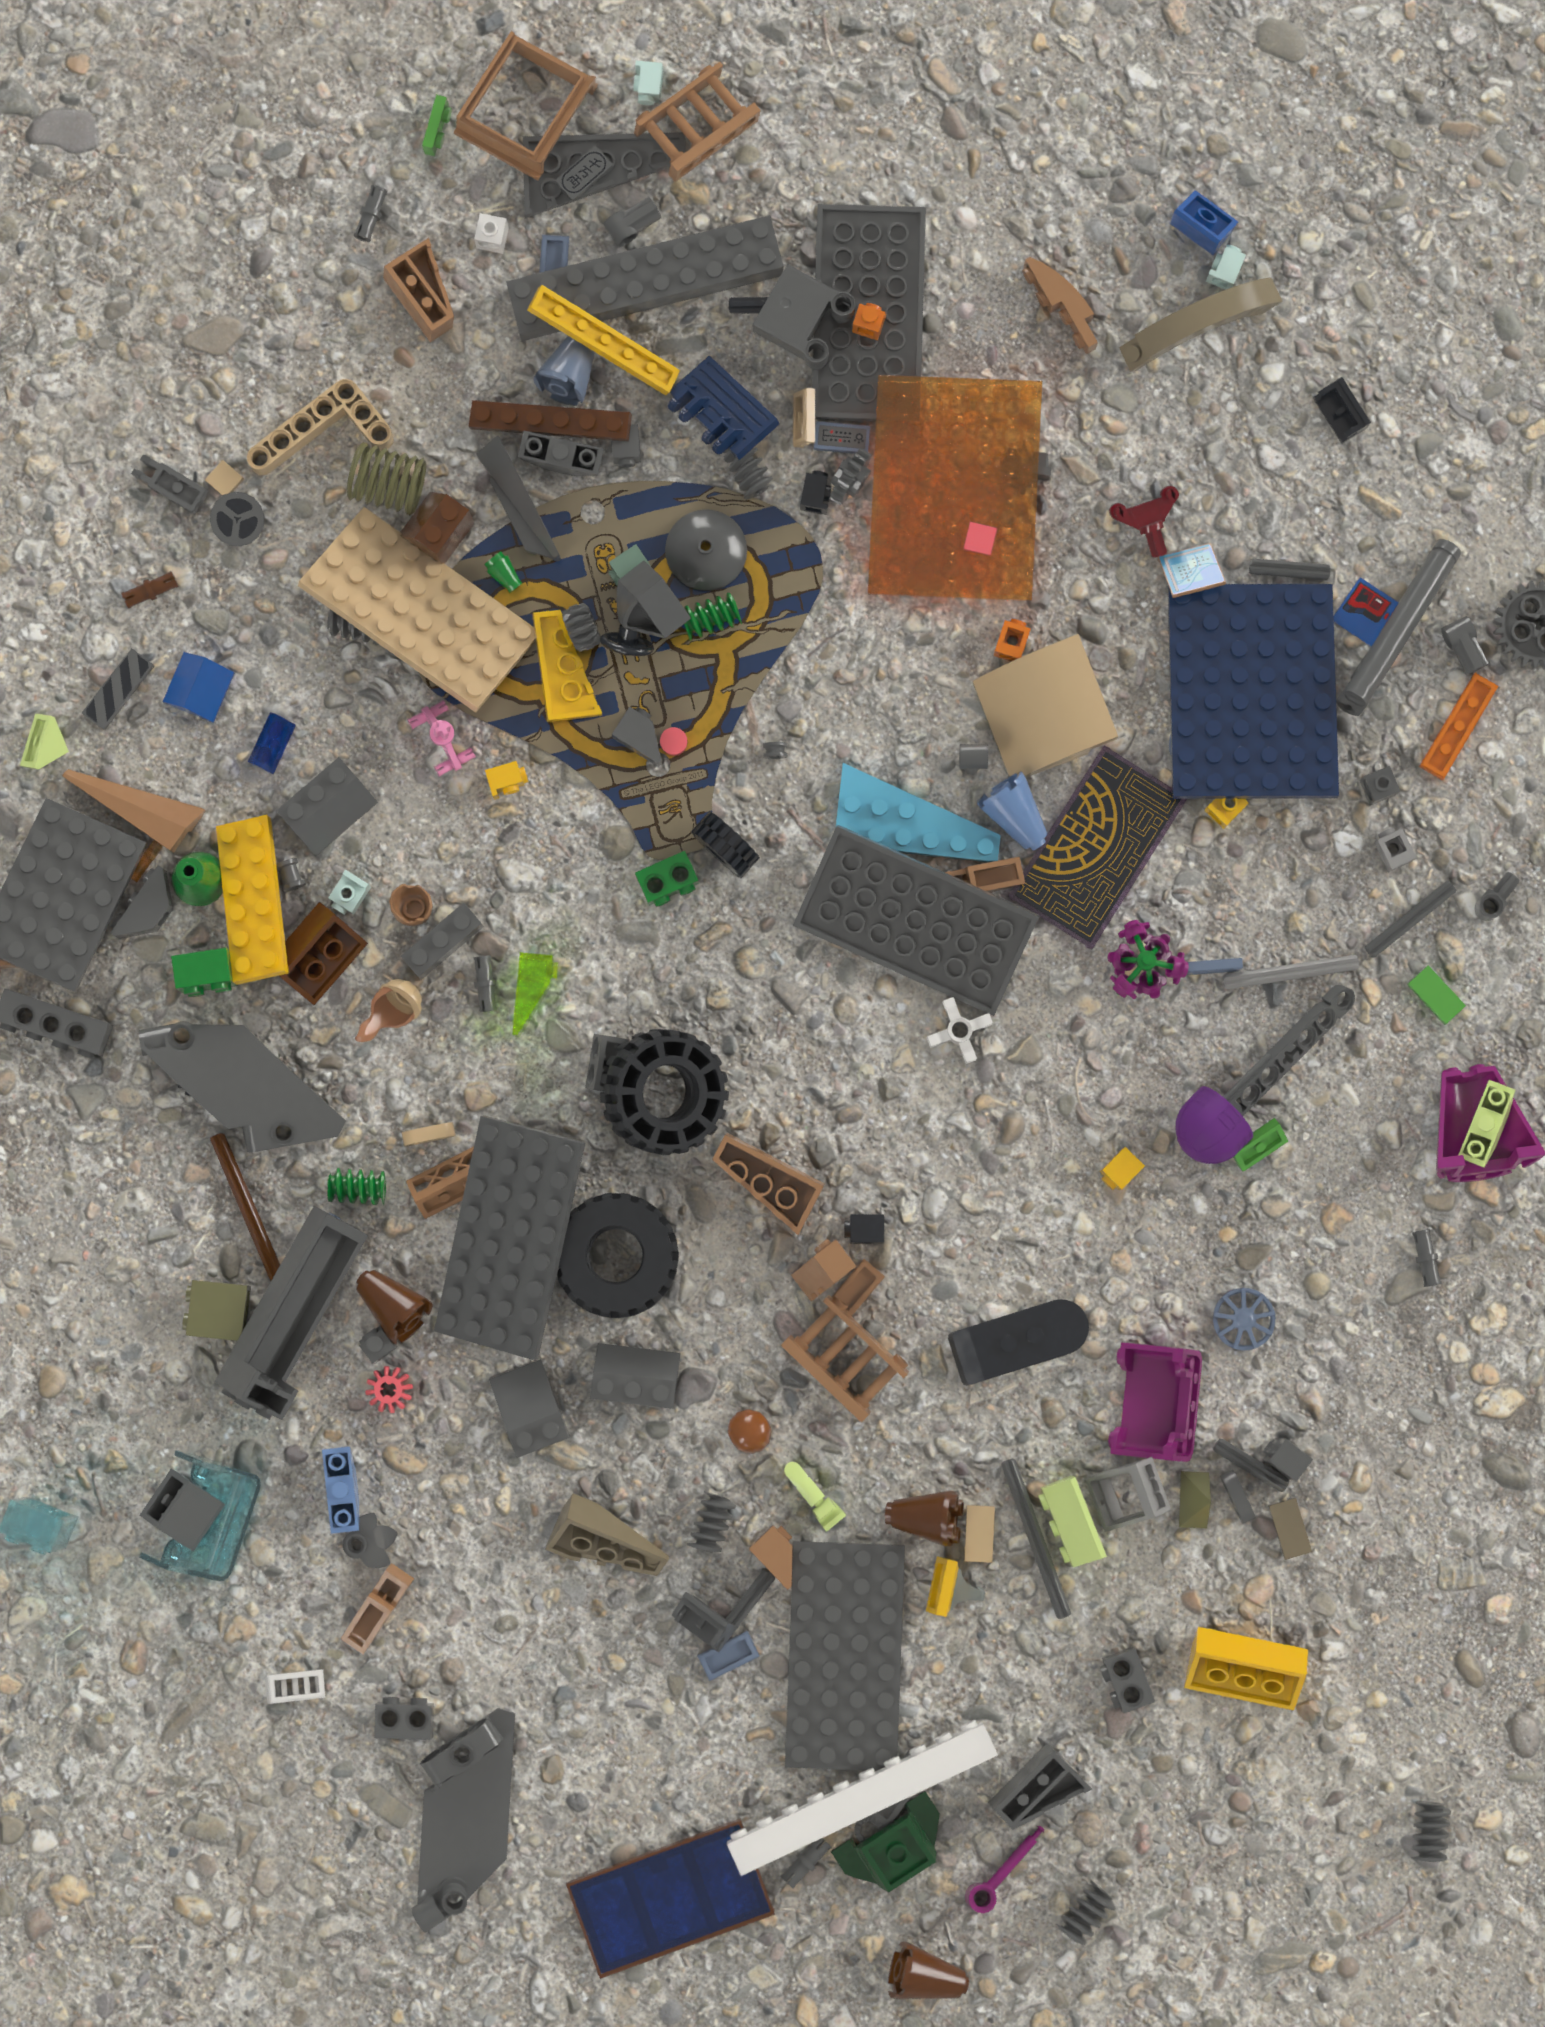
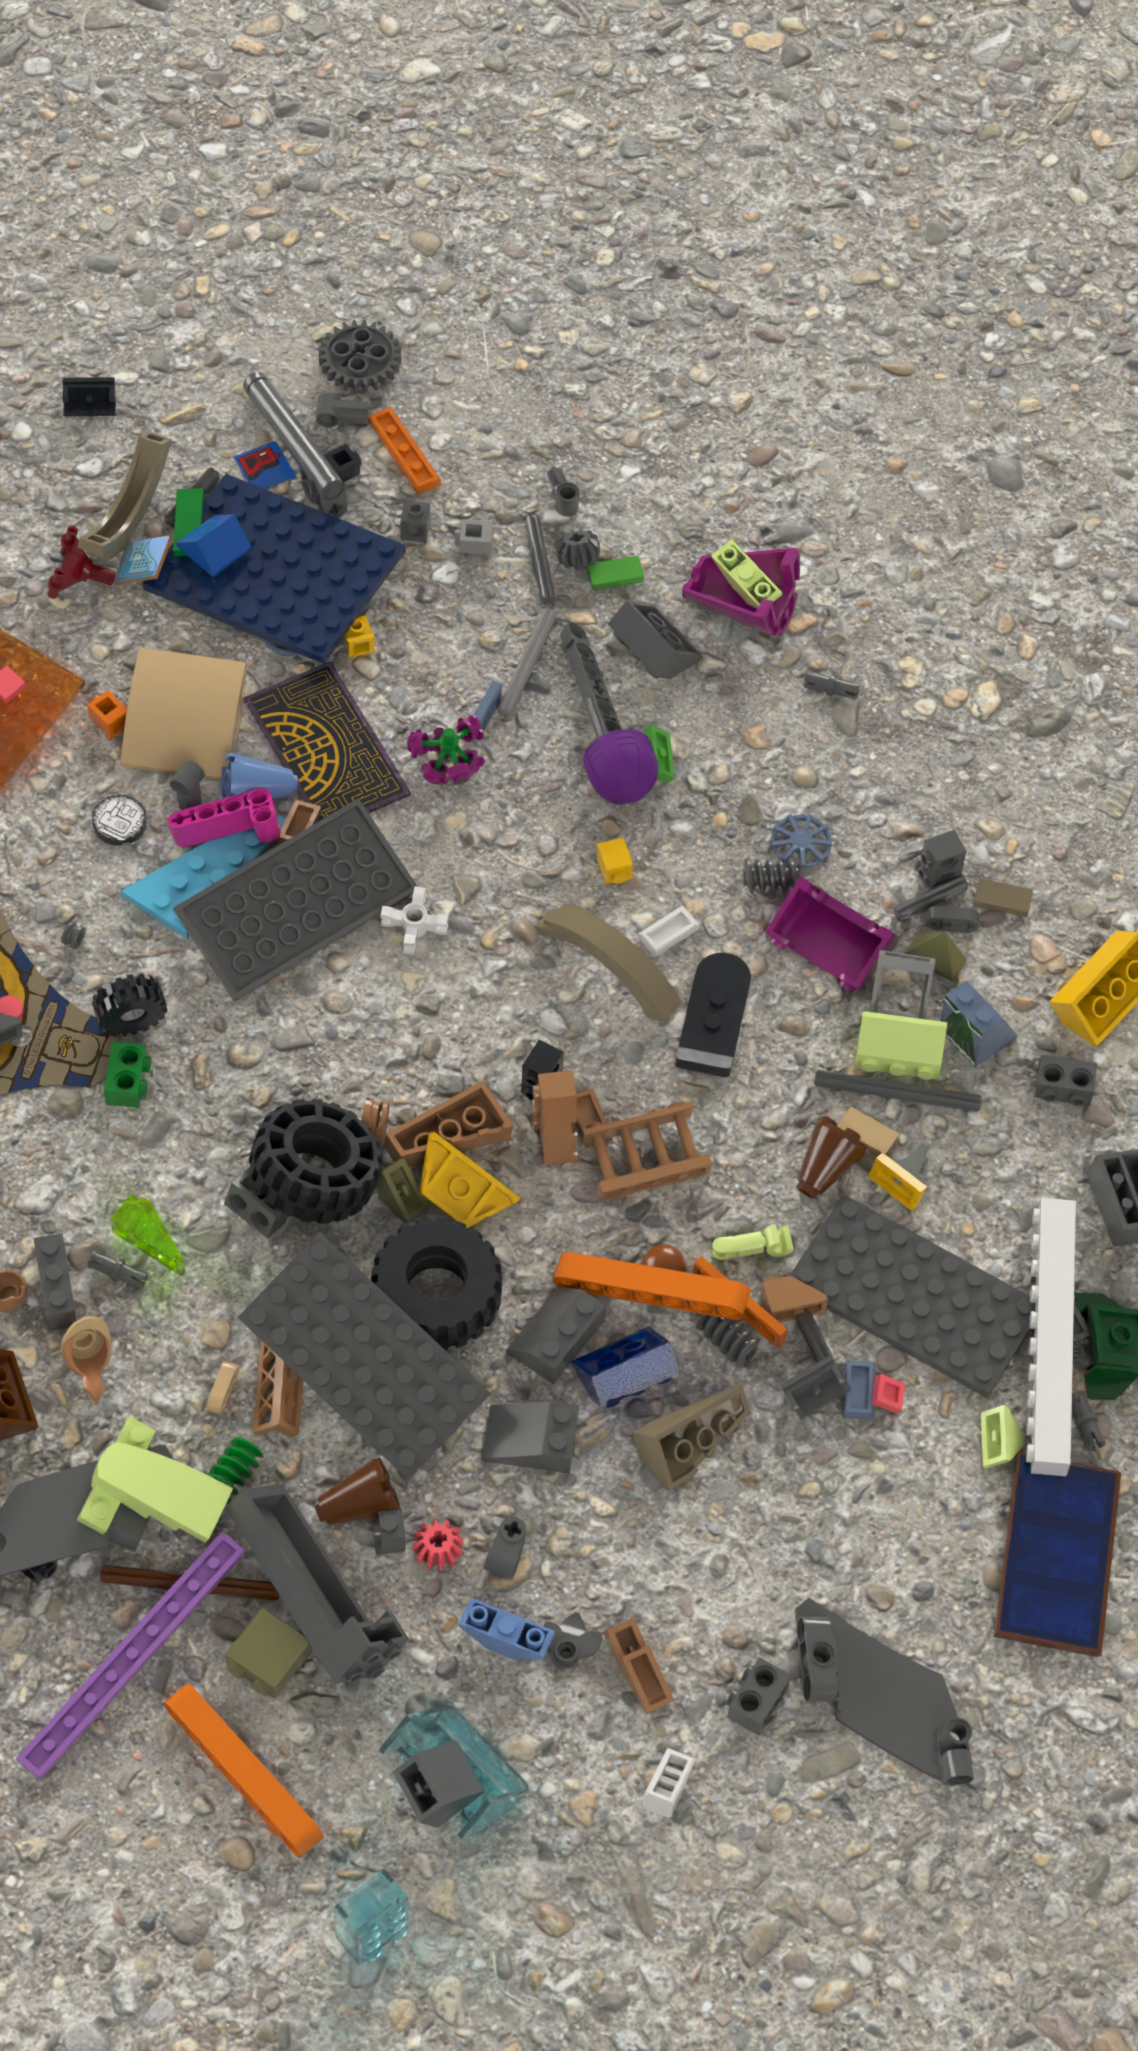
camera: 65 degrees left, 25 degrees down
none -> medium lavender plate [16,1531,246,1781]
none -> dark tan arch [77,431,172,560]
none -> yellowish green slope [77,1416,233,1542]
none -> tile [92,795,147,846]
none -> orange beam [163,1683,324,1858]
none -> dark pink beam [167,788,281,847]
none -> green tile [173,488,204,556]
none -> blue slope [176,514,251,577]
none -> black brick [324,444,362,482]
none -> medium nougat wheel [361,1098,390,1140]
none -> olive slope [378,1158,429,1222]
none -> yellow wing [419,1131,520,1228]
none -> dark grey piece [483,1517,526,1579]
none -> dark tan arch [535,904,683,1021]
none -> orange beam [552,1252,751,1320]
none -> dark grey gear [556,529,600,569]
none -> clear blue slope [571,1326,680,1408]
none -> dark grey slope [608,600,703,679]
none -> white tile [638,906,699,957]
none -> orange tile [693,1256,788,1348]
none -> dark grey piece [743,859,800,894]
none -> coral tile [871,1374,905,1413]
none -> sand blue slope [940,980,1018,1067]
none -> yellowish green slope [981,1405,1027,1469]

